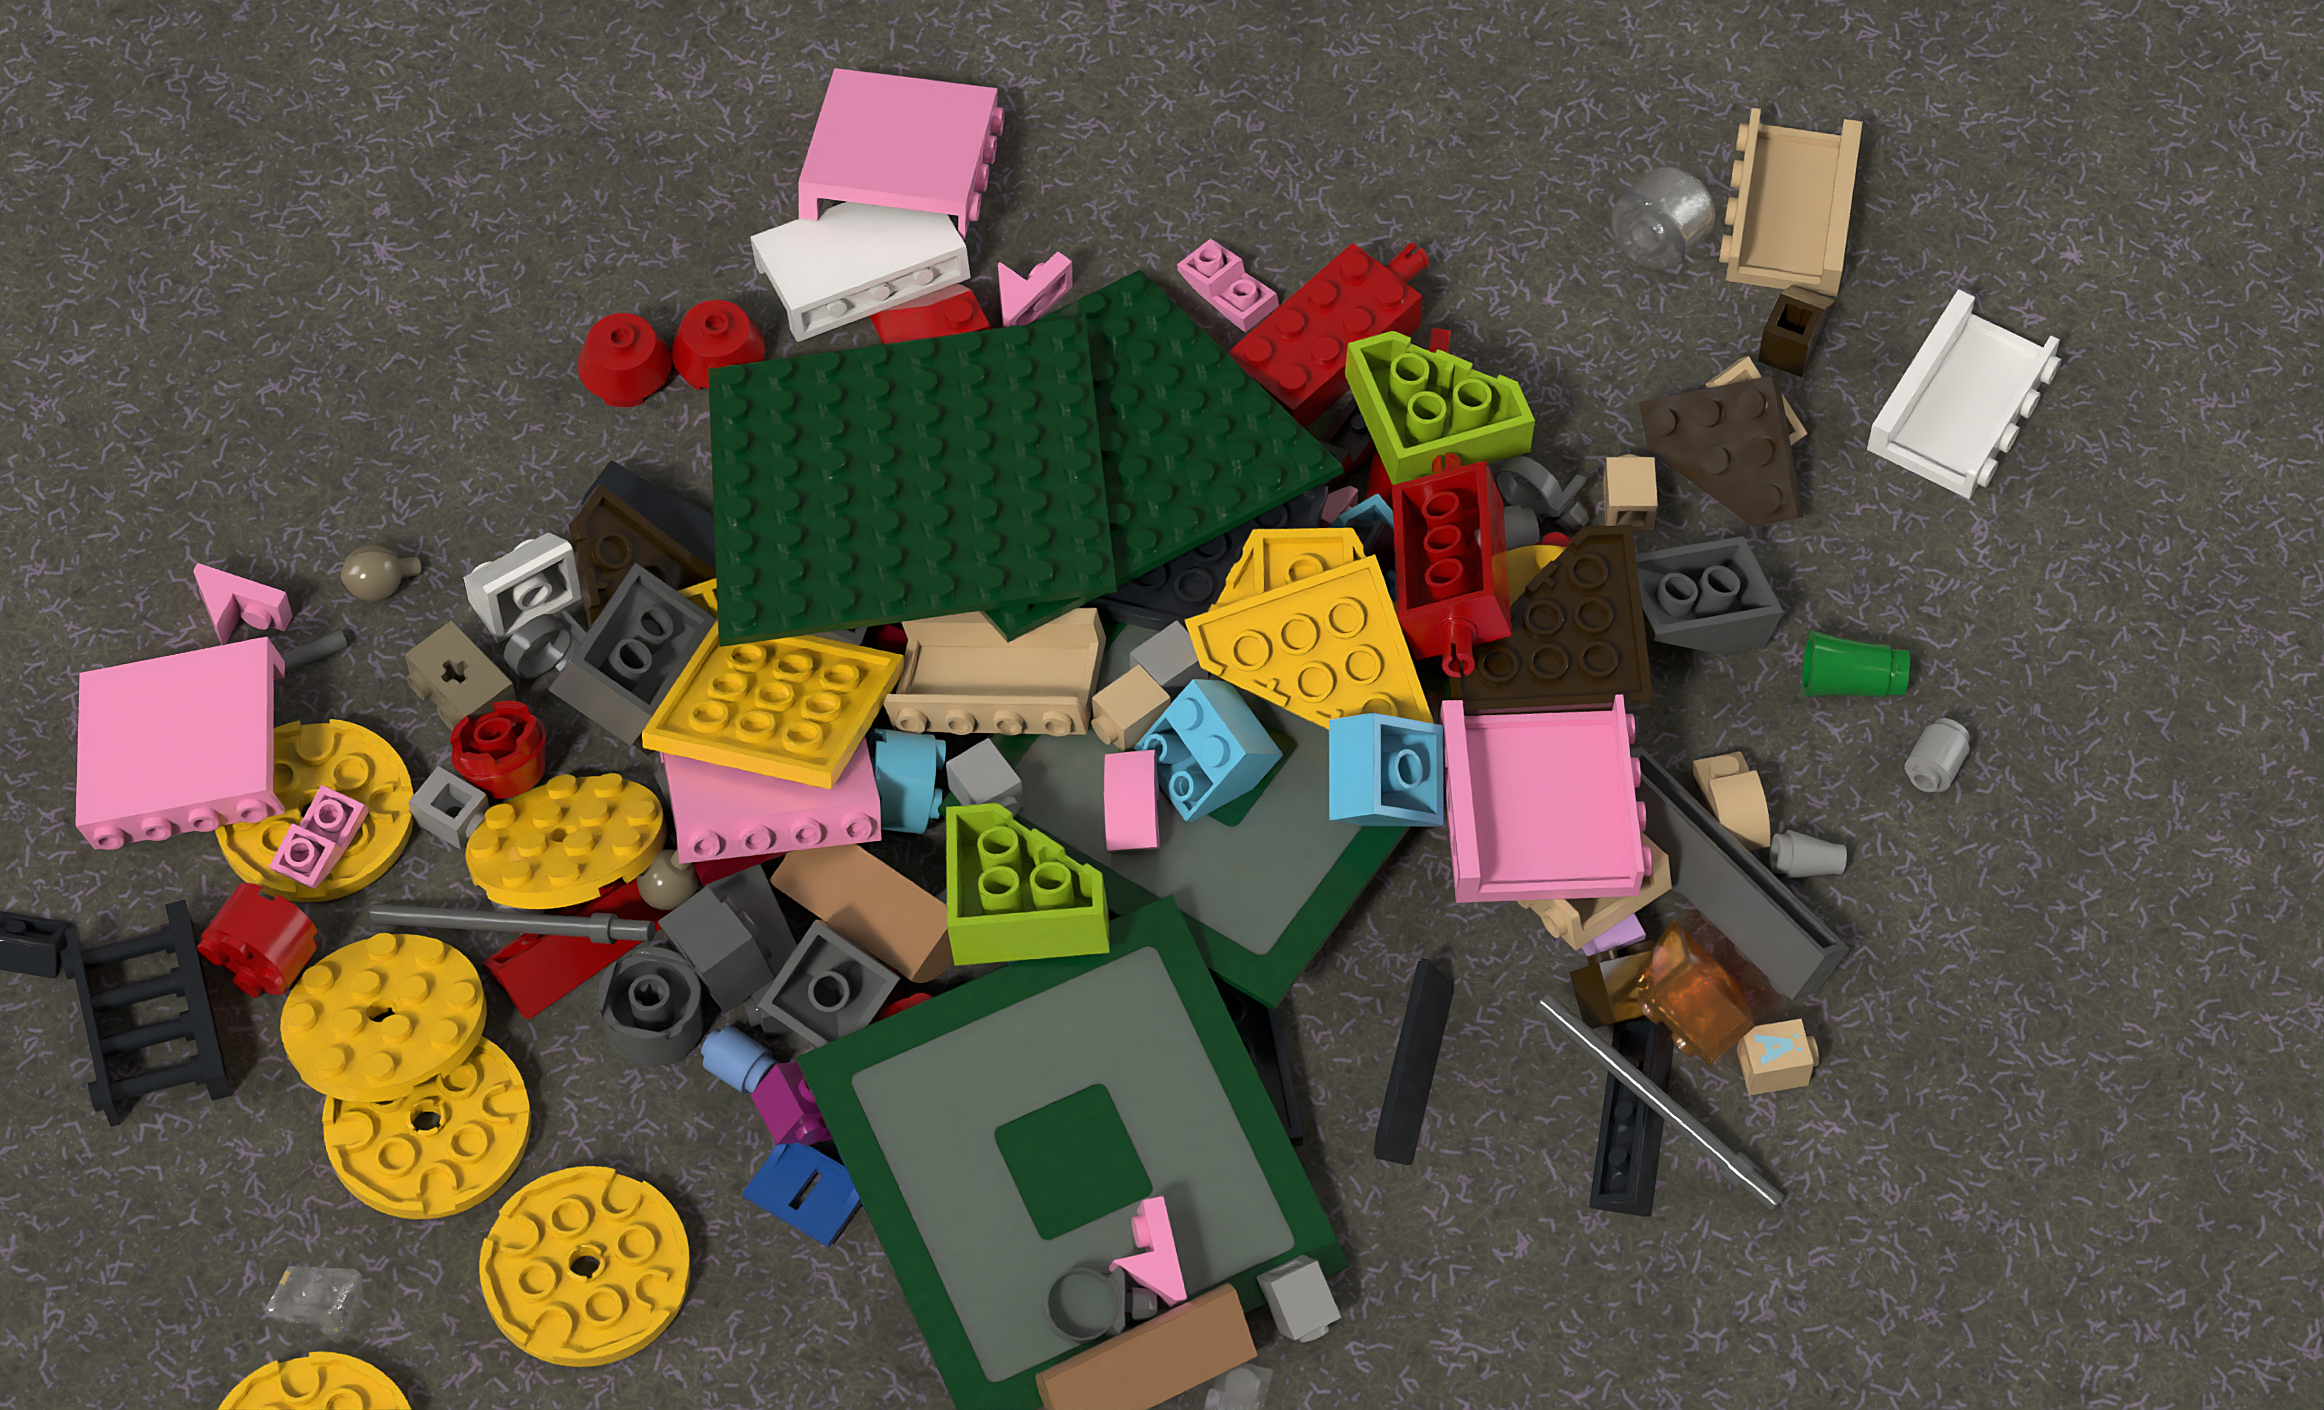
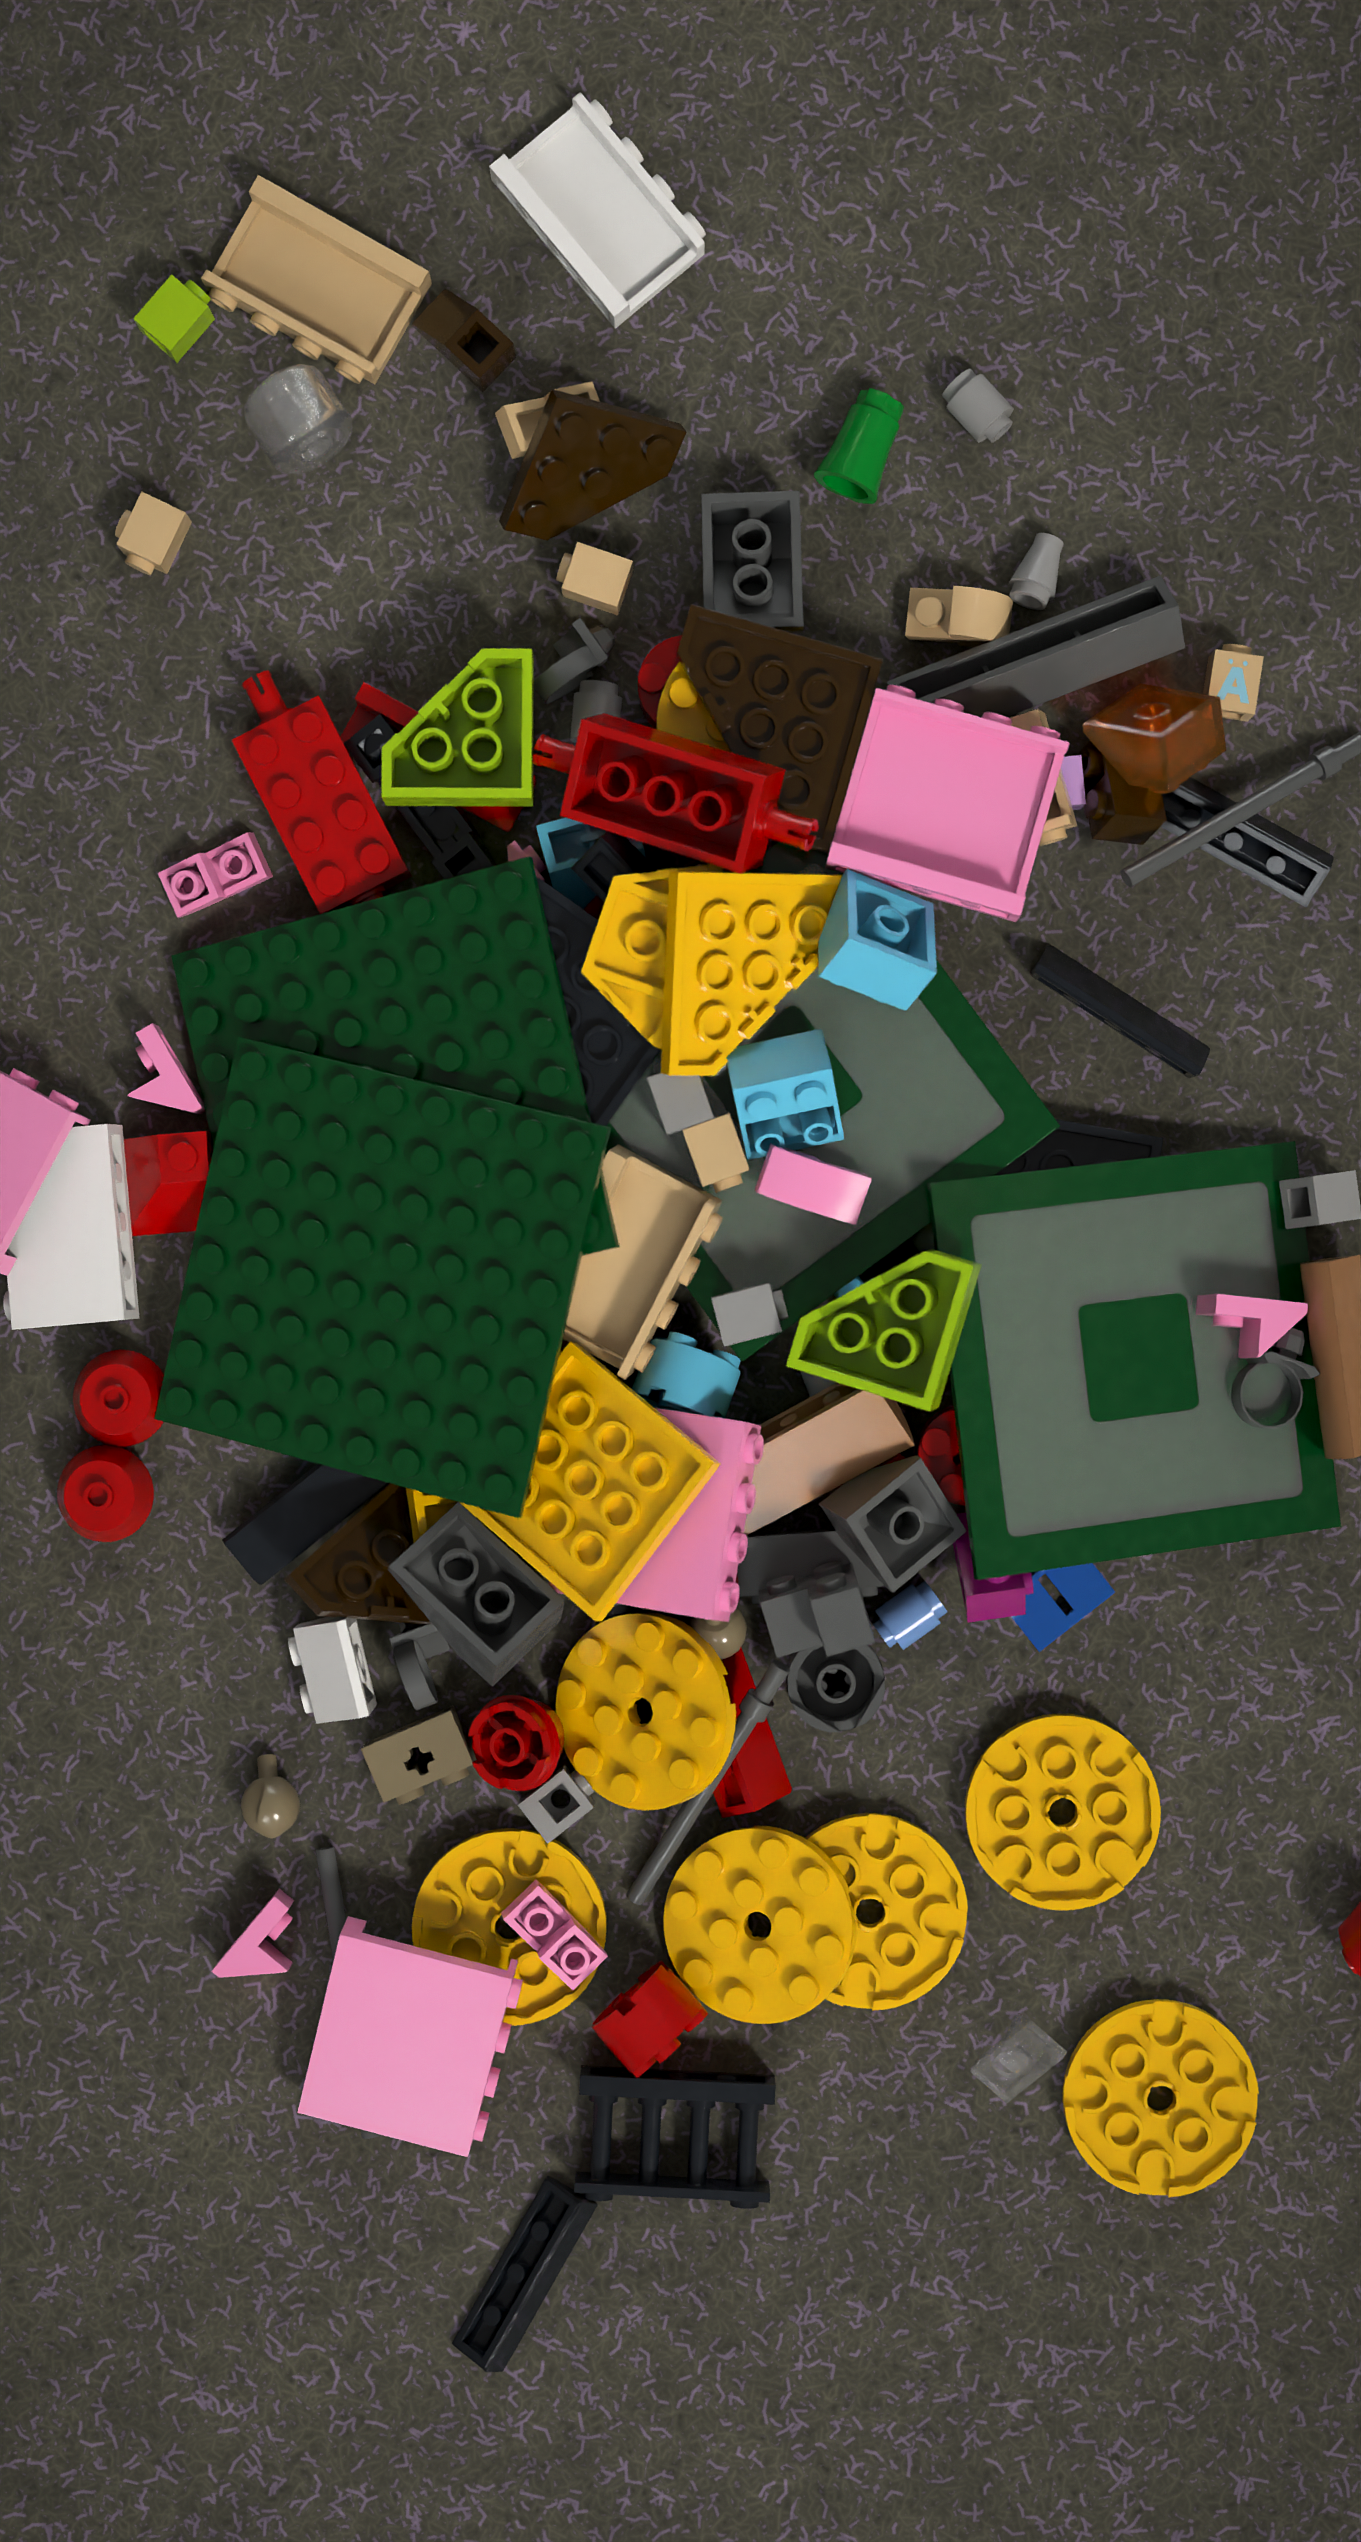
camera: 65 degrees left, 30 degrees up
none -> tan brick [115,491,192,575]
none -> lime brick [133,274,215,363]

